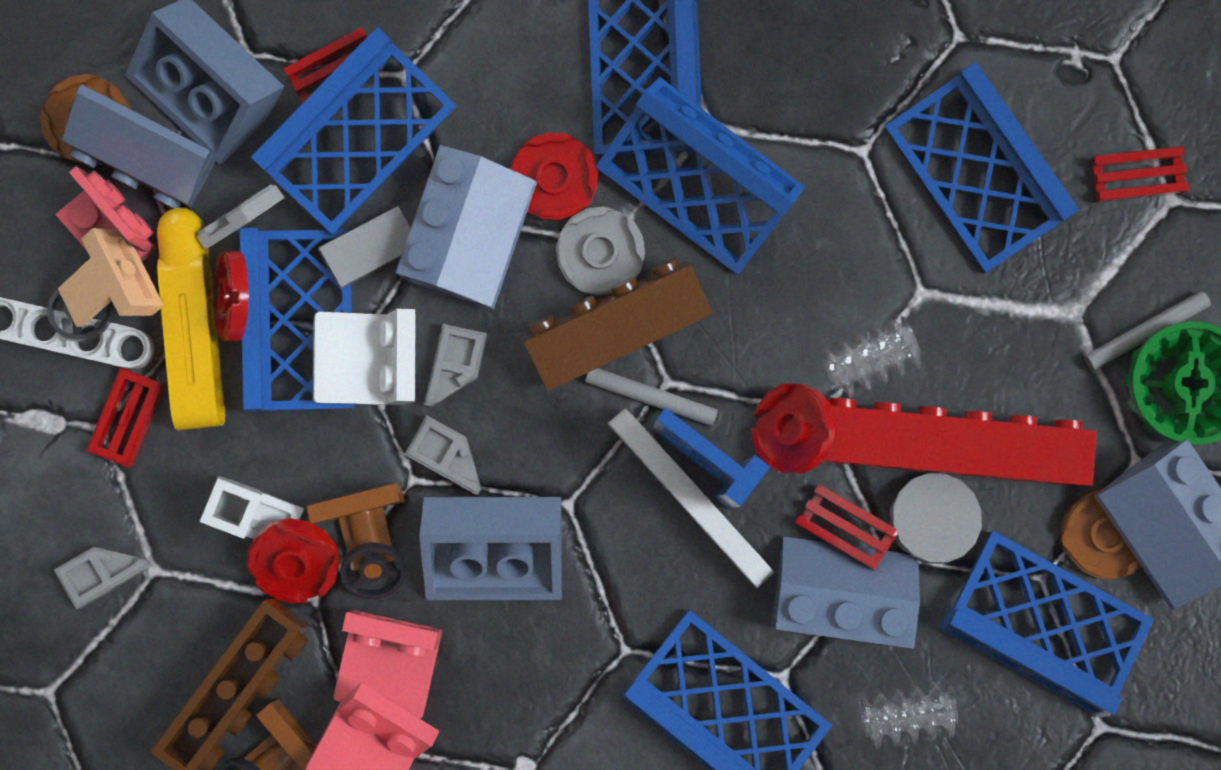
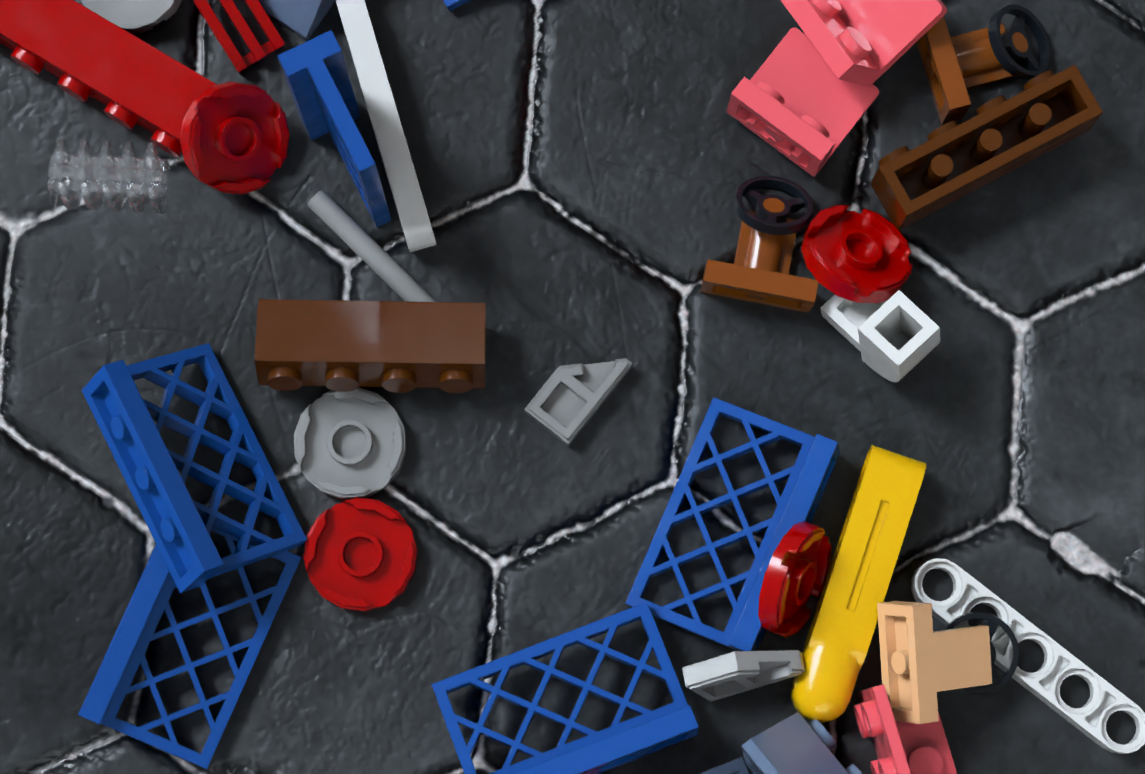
camera: 160 degrees left, 5 degrees down
light grey tile [54,547,153,609] -> none
red tile [86,367,166,468] -> none
white bracket [313,309,415,405] -> none
light grey tile [318,206,411,289] -> none
slope [396,145,537,309] -> none
light grey tile [404,415,482,495] -> none
sand blue slope [419,497,562,600] -> none

